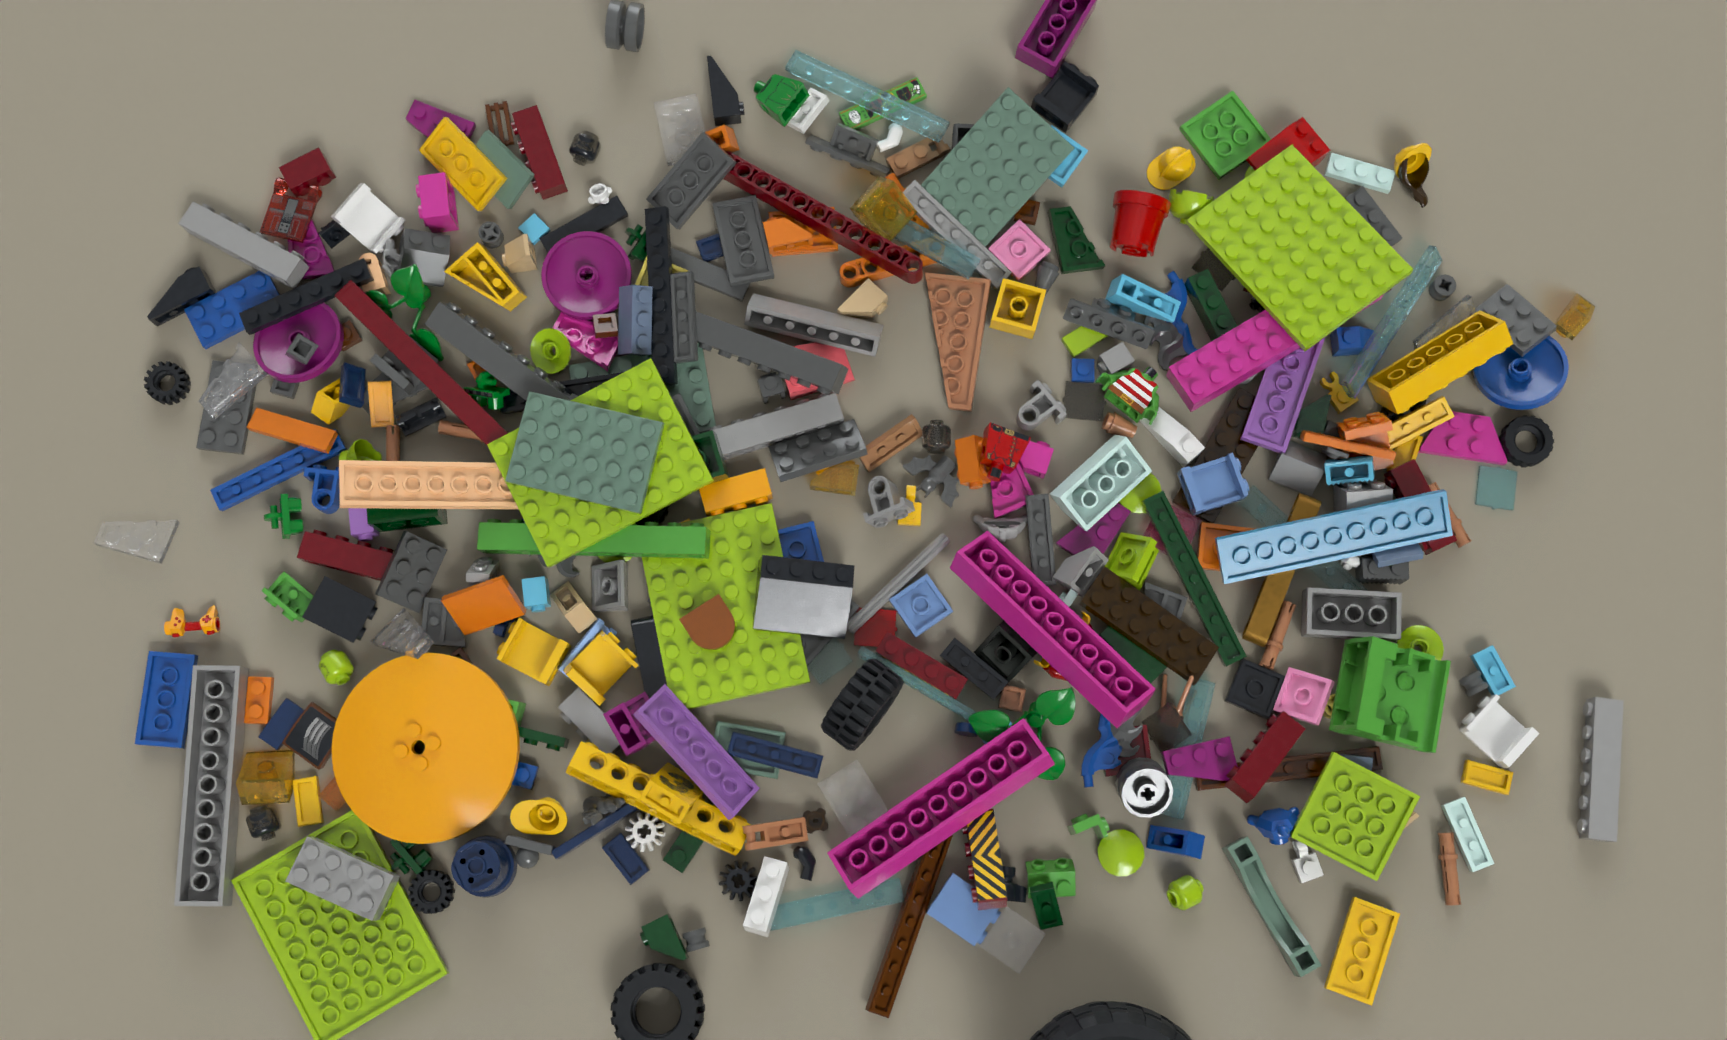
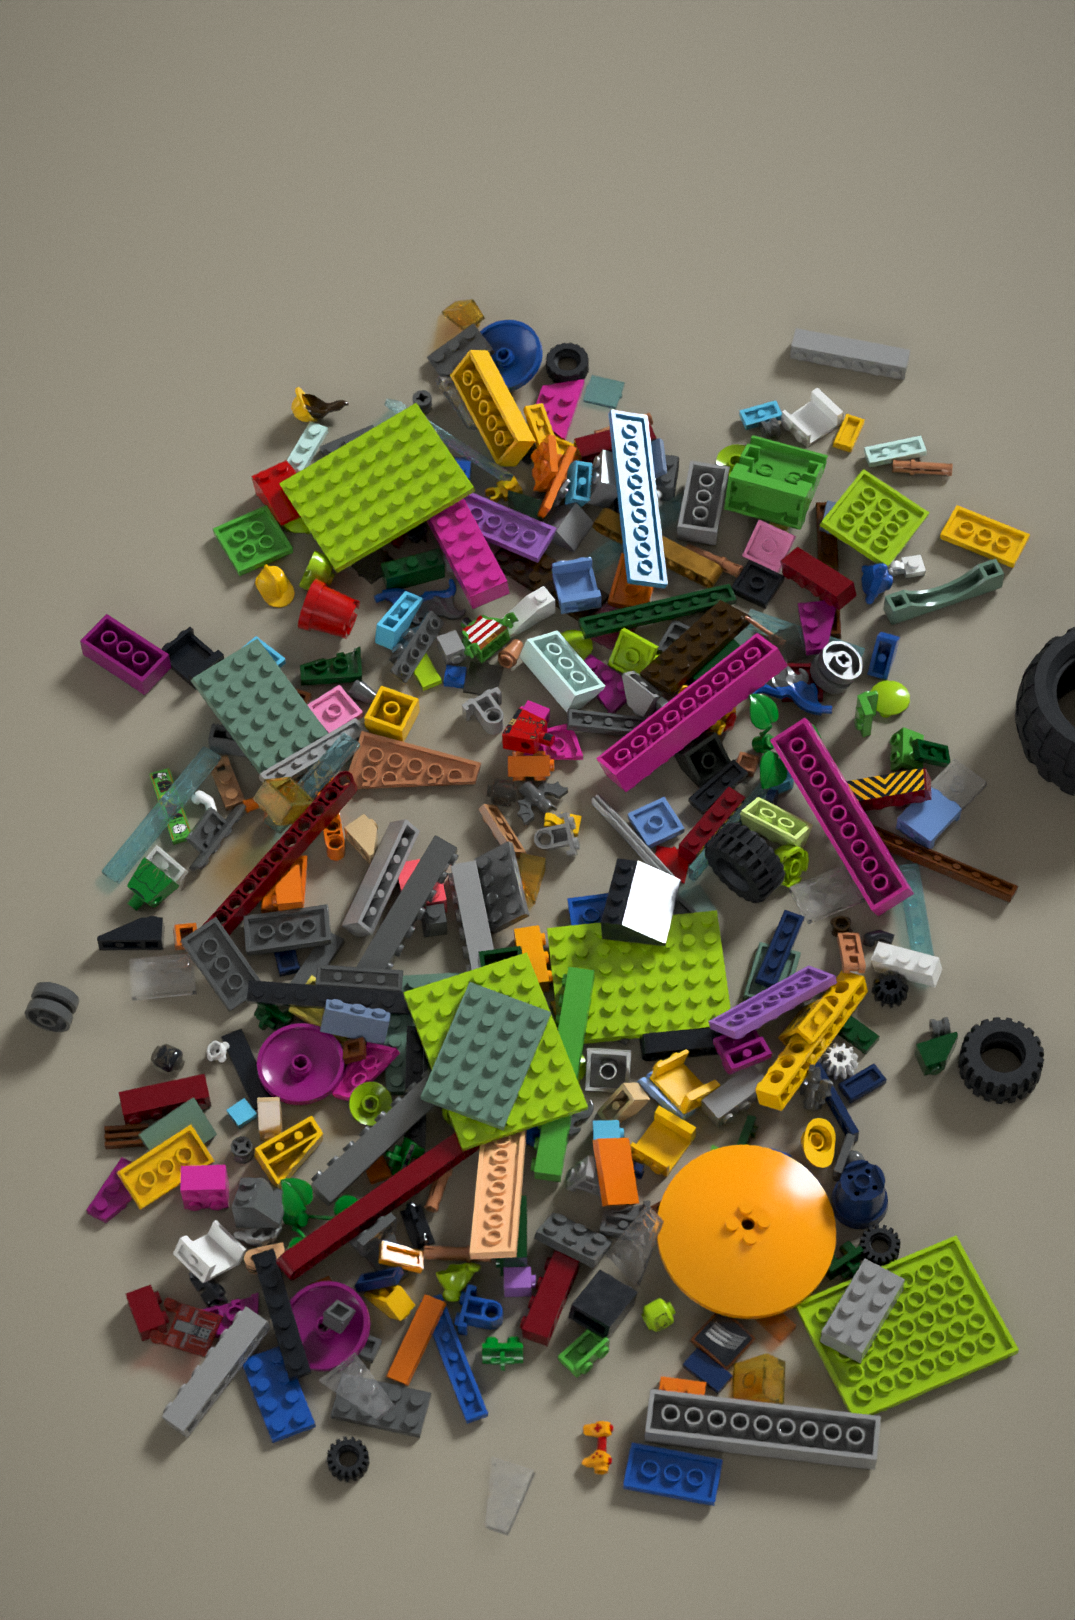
camera: 80 degrees left, 20 degrees down
black slope [147,266,217,327] -> none
head [246,804,282,842] -> none
yellow tile [292,776,324,827] -> none
dark orange tile [679,594,735,650] -> none
light grey piece [973,515,1027,542] -> none
lime head [1166,875,1204,910] -> none
none -> yellowish green slope [740,797,813,848]
none -> lime cylinder [774,844,809,888]

